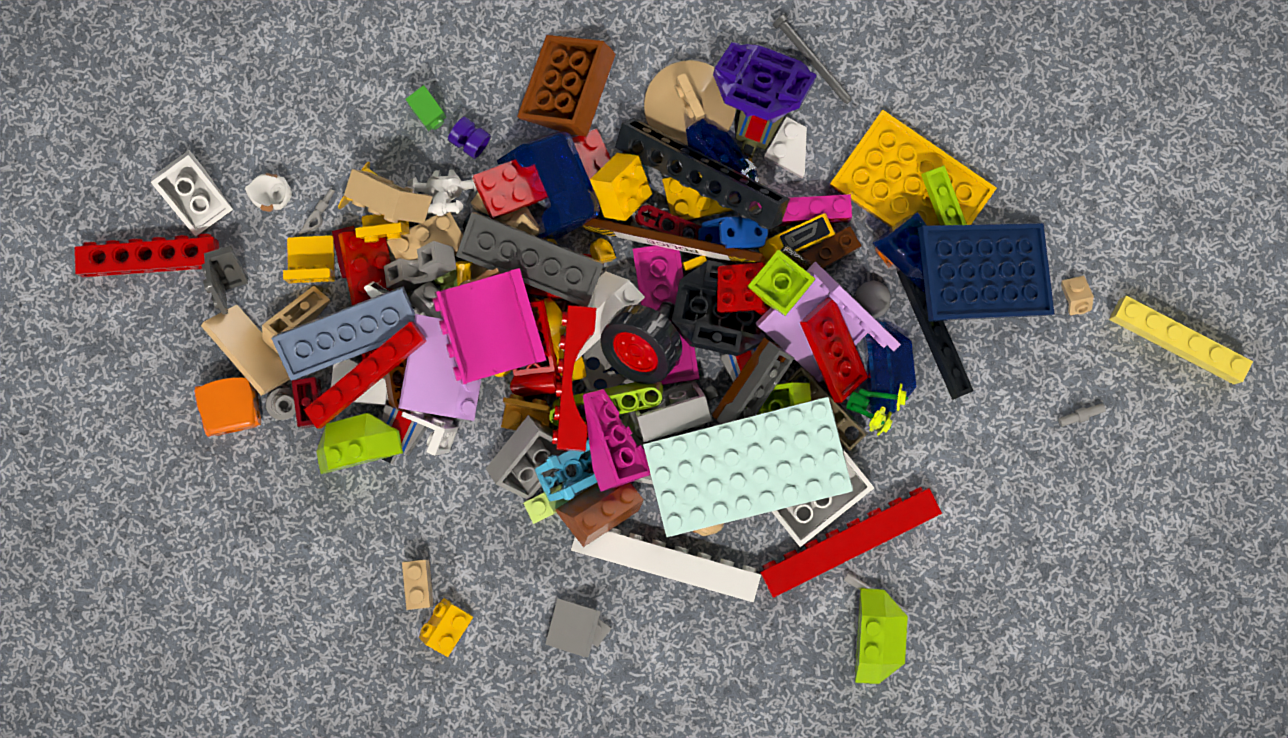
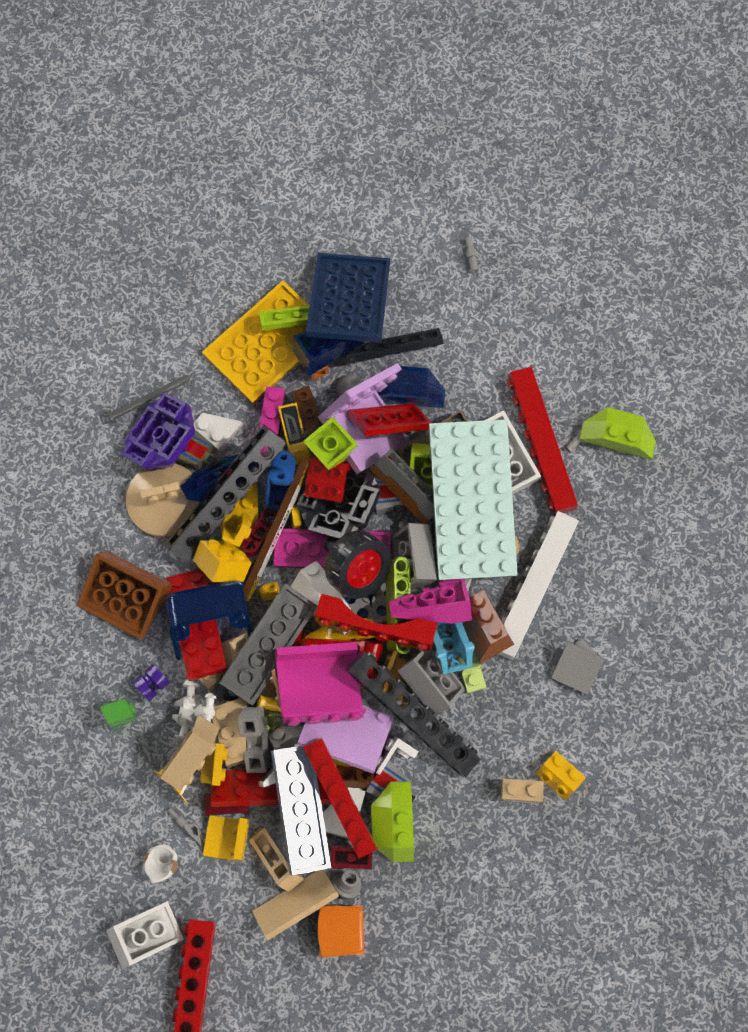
camera: 85 degrees left, 10 degrees down
dark grey bracket [202,246,248,315] -> none
plant [846,384,908,436] -> none
tan bracket [1061,276,1094,315] -> none
light yellow brick [1109,296,1253,384] -> none
none -> yellow bracket [222,512,252,547]
none -> black brick [345,652,481,778]

